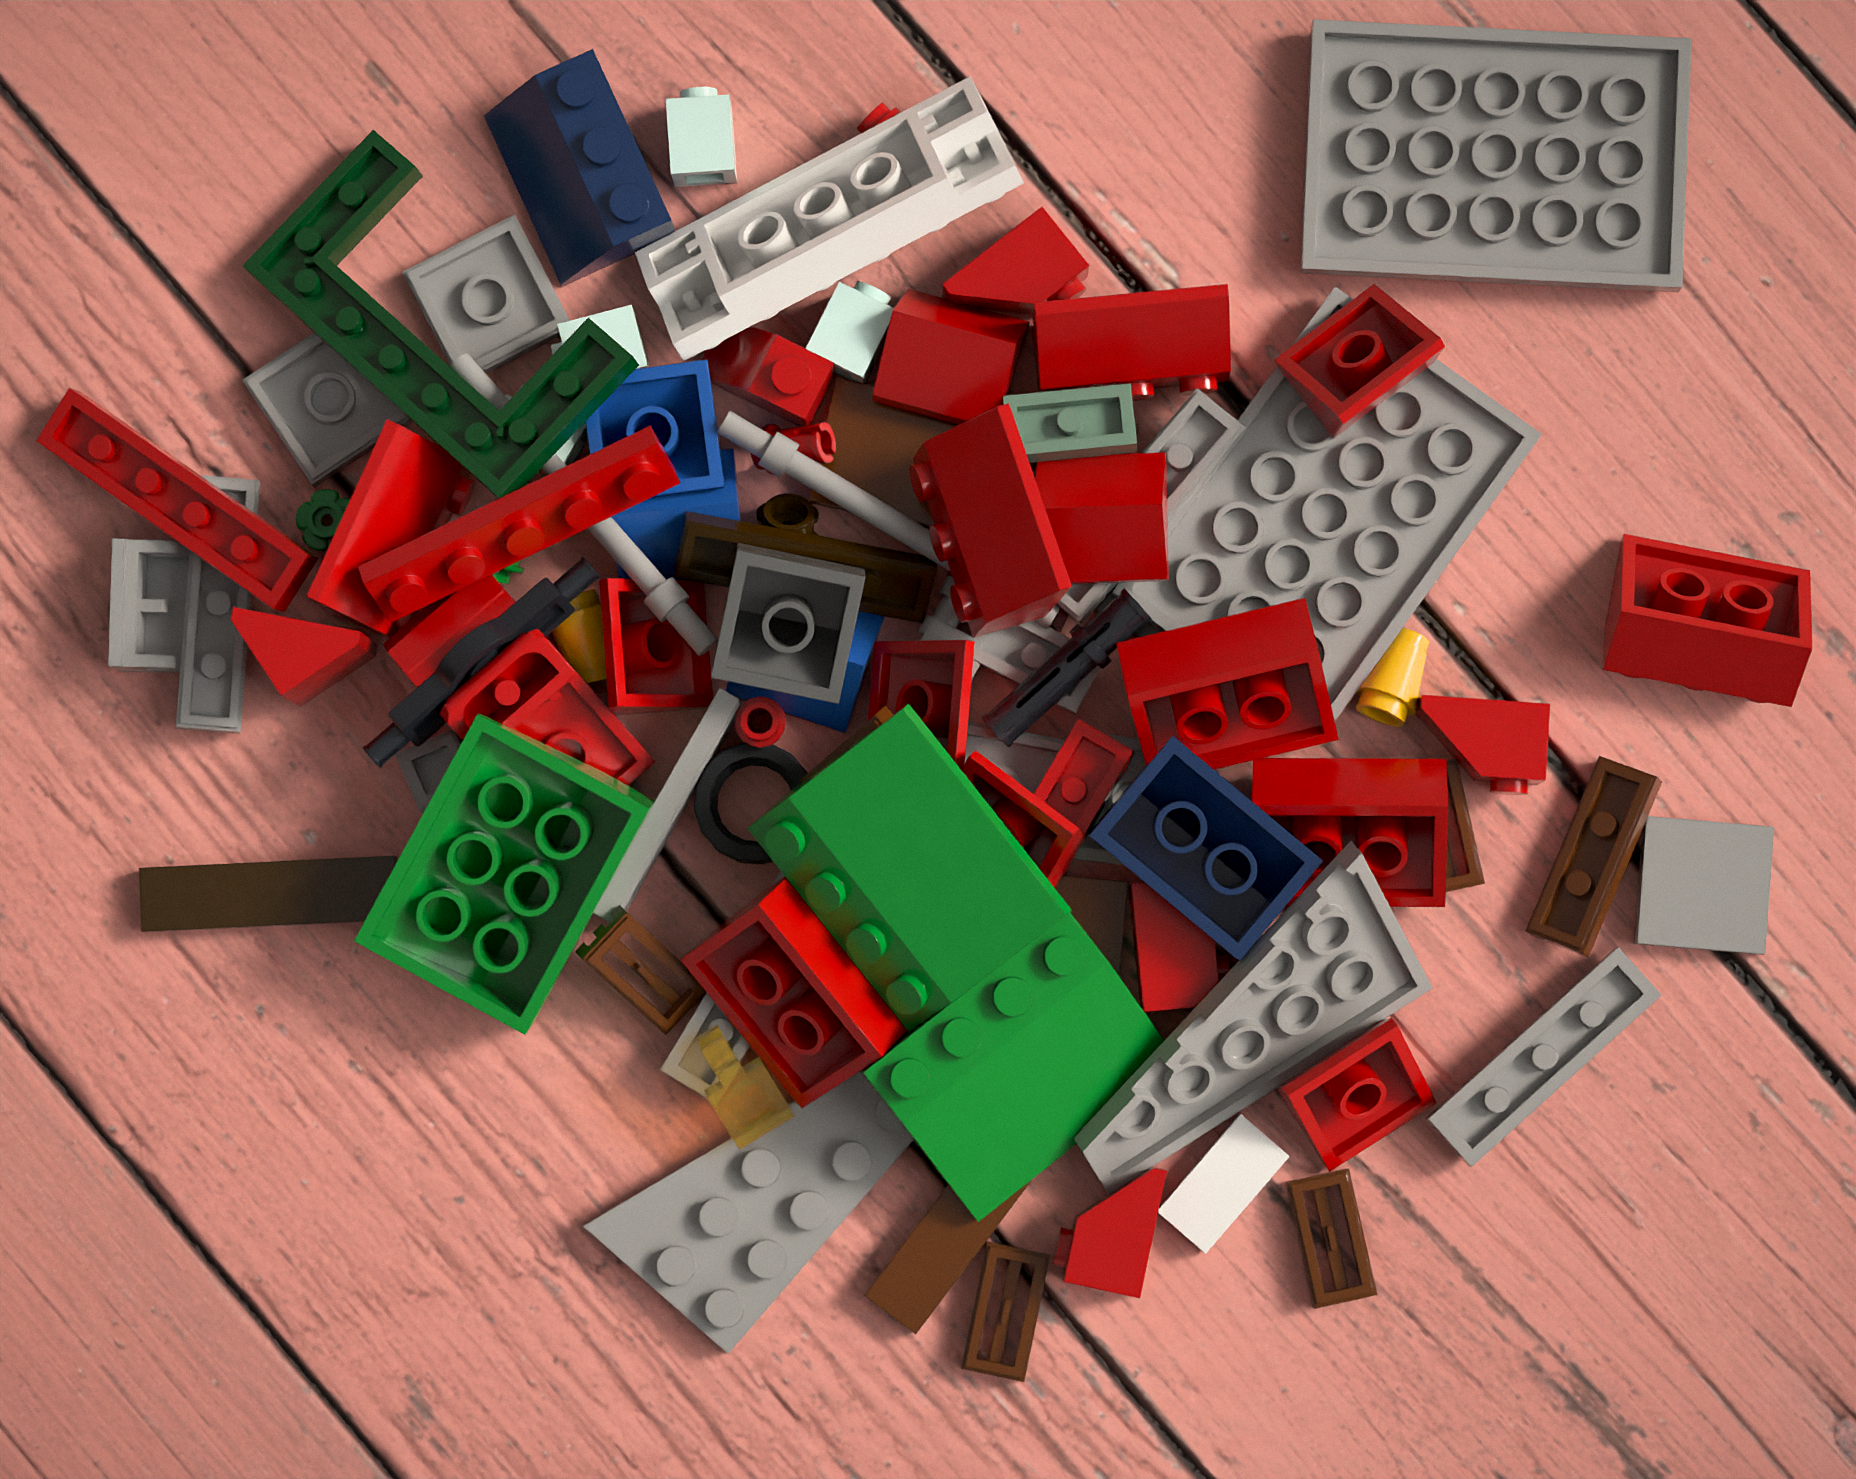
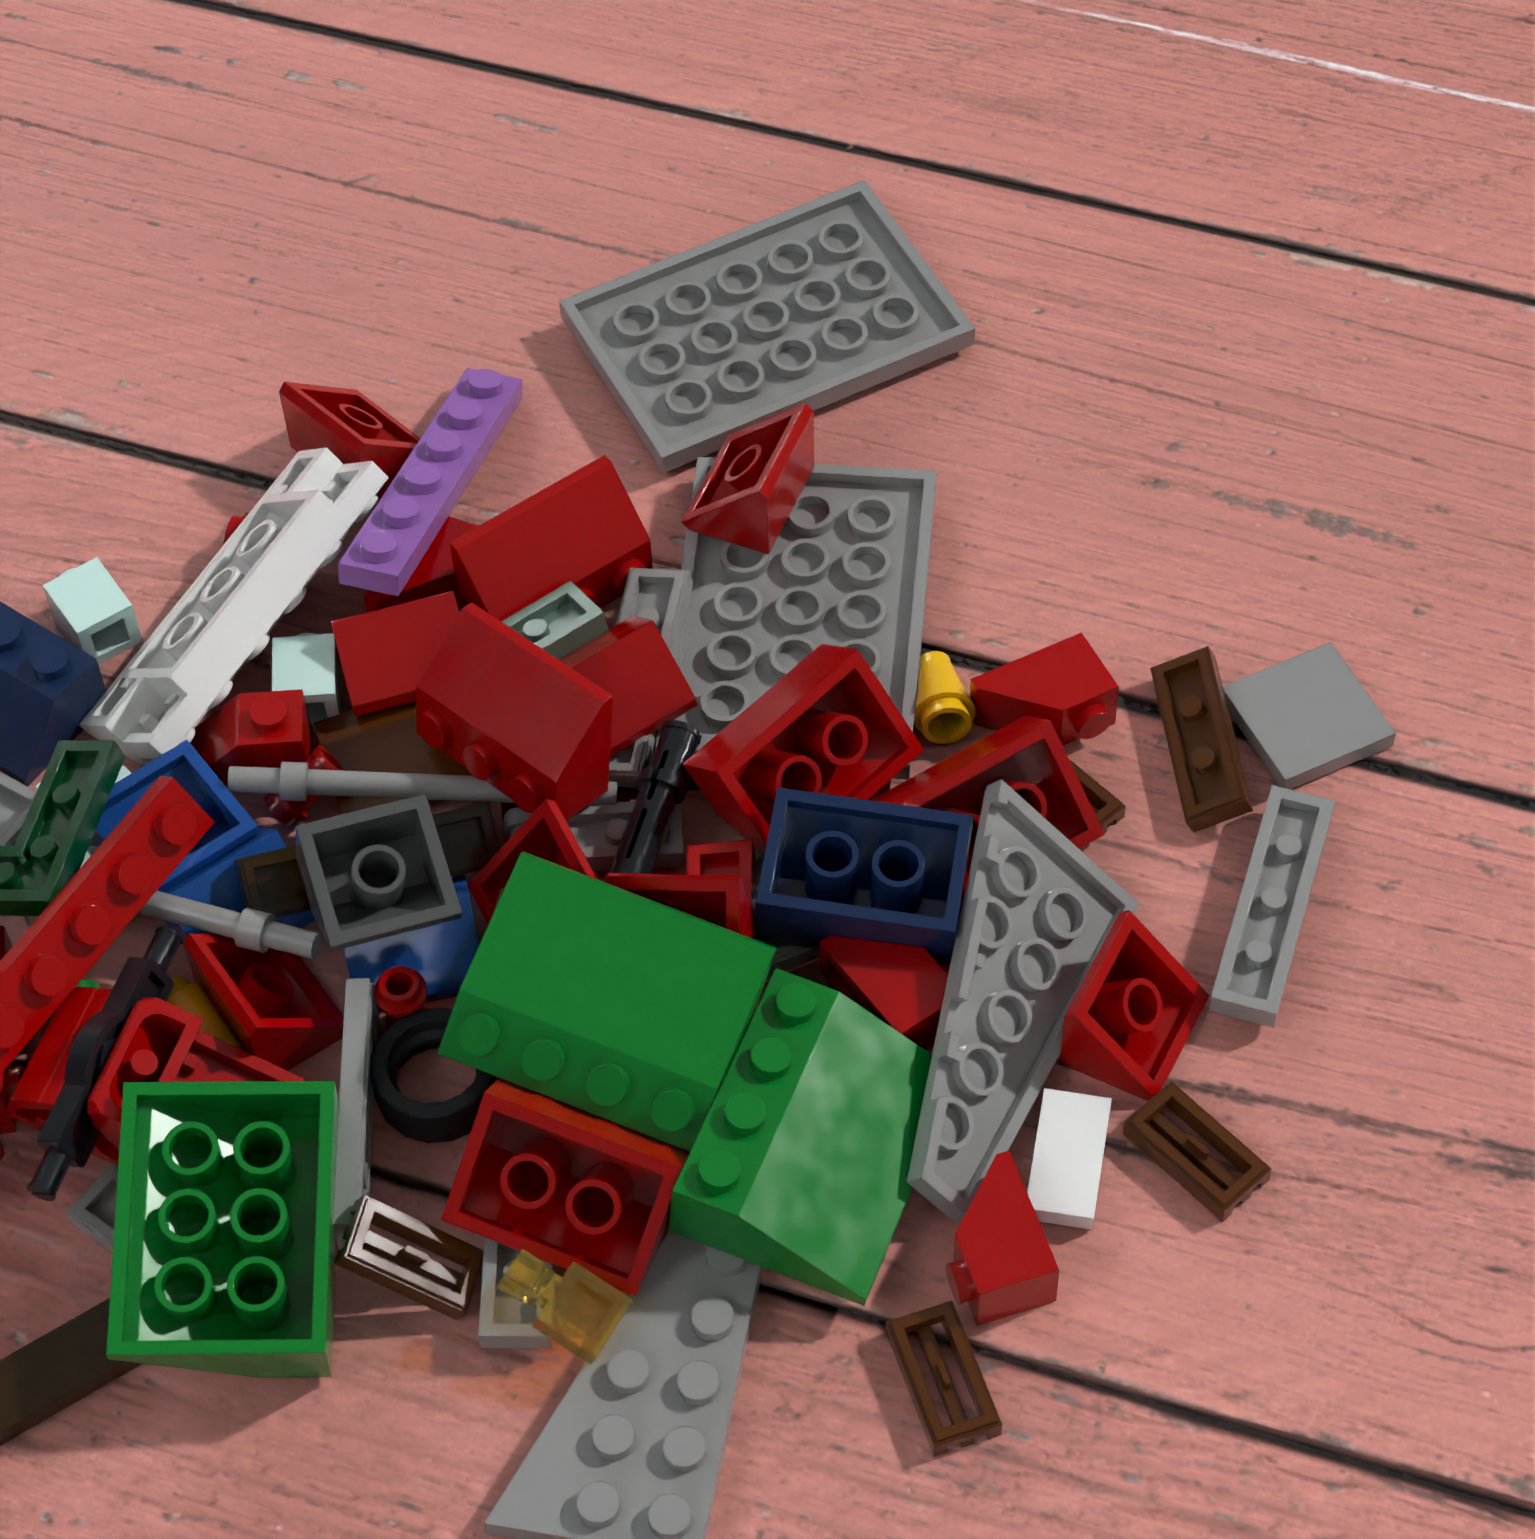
camera: 30 degrees left, 30 degrees down
reddish brown tile [864,1180,1032,1335] -> none
red slope [1603,534,1813,707] -> none
none -> red slope [279,382,421,502]
none -> medium lavender plate [338,368,522,596]

